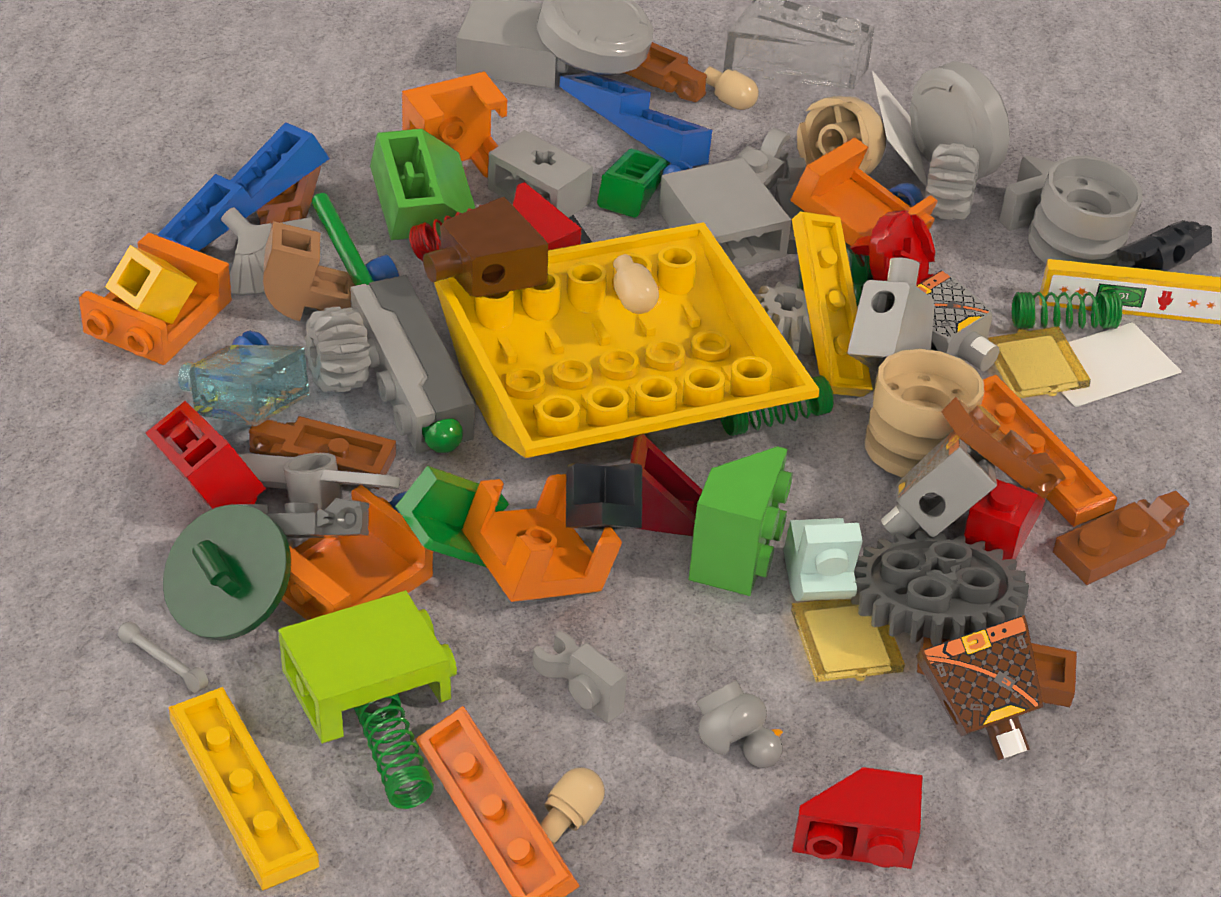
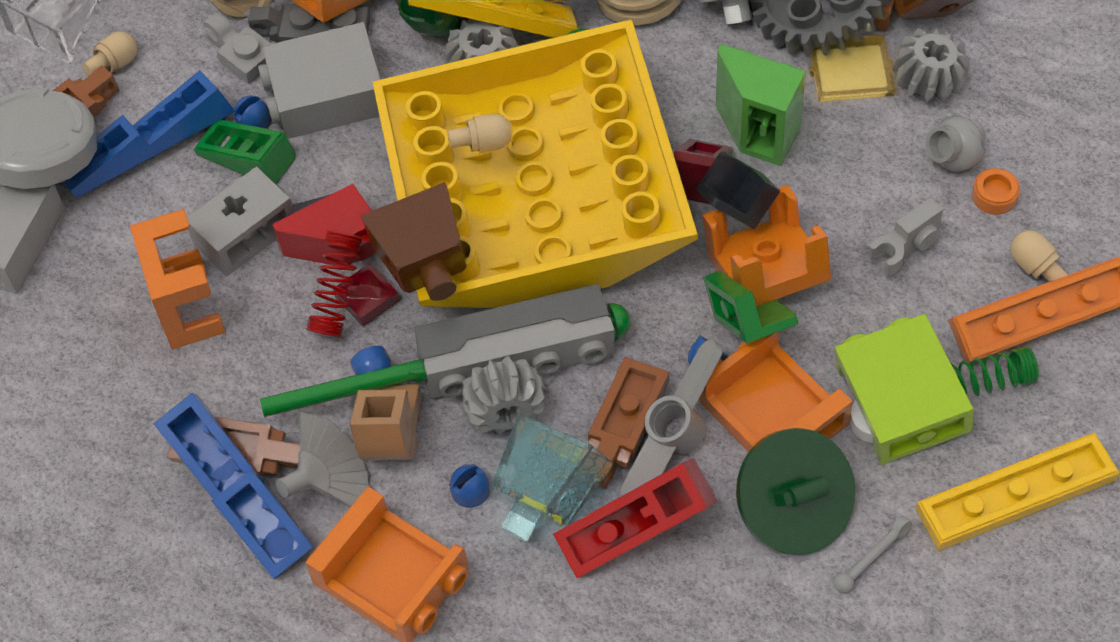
camera: 75 degrees left, 15 degrees up
yellow brick [105,245,197,324] -> none
dark grey hinge [240,498,369,539] -> none
bright green slope [370,129,475,240] -> none
light aqua brick [783,518,863,601] -> none
red slope [792,767,923,869] -> none
none -> light grey gear [892,26,970,103]
none -> orange tile [972,168,1020,215]

